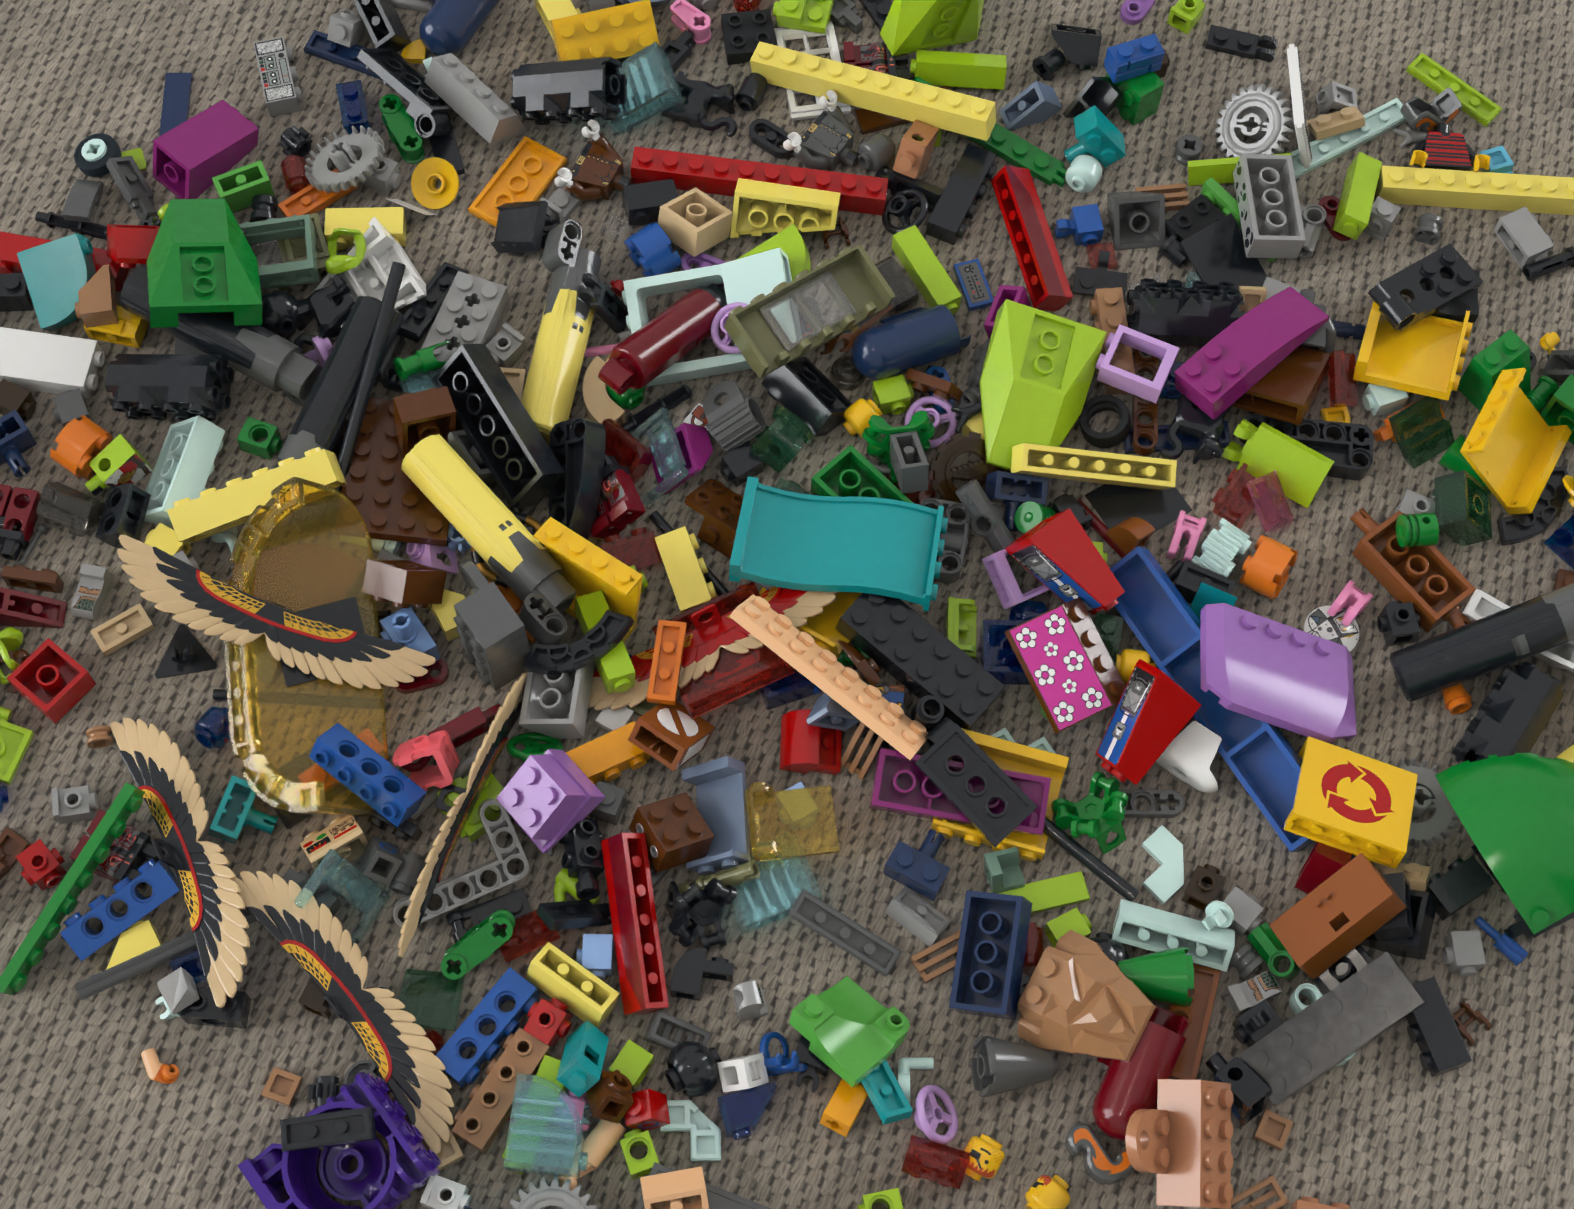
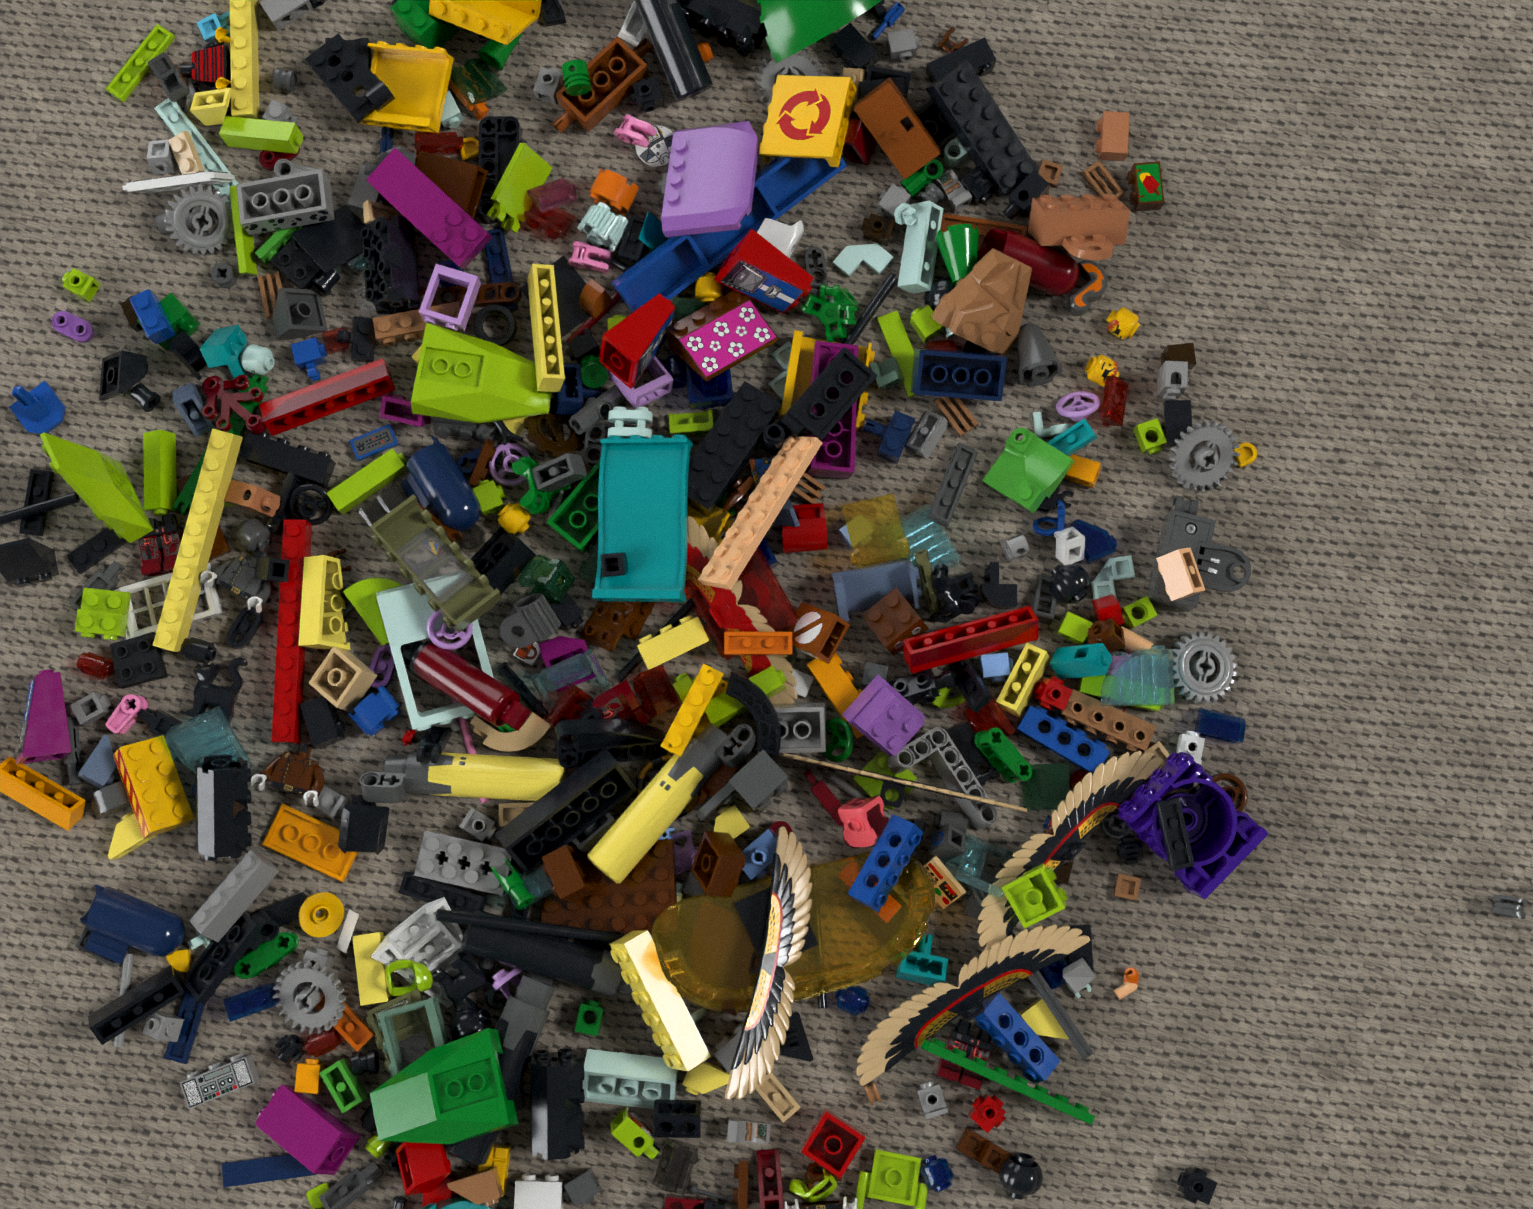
camera: 90 degrees left, 15 degrees up
orange brick [50,415,113,480] -> none
black animal [1160,393,1233,464] -> none
black hinge [1205,25,1278,62] -> none
clear green brick [1432,470,1492,546] -> none
none -> light yellow slope [190,88,232,126]
none -> dark red plant [202,375,266,434]
none -> black brick [254,557,290,583]
none -> light orange brick [294,1058,326,1094]
none -> black brick [600,552,628,577]
none -> light aqua brick [607,407,653,438]
none -> lime plate [1001,863,1068,929]

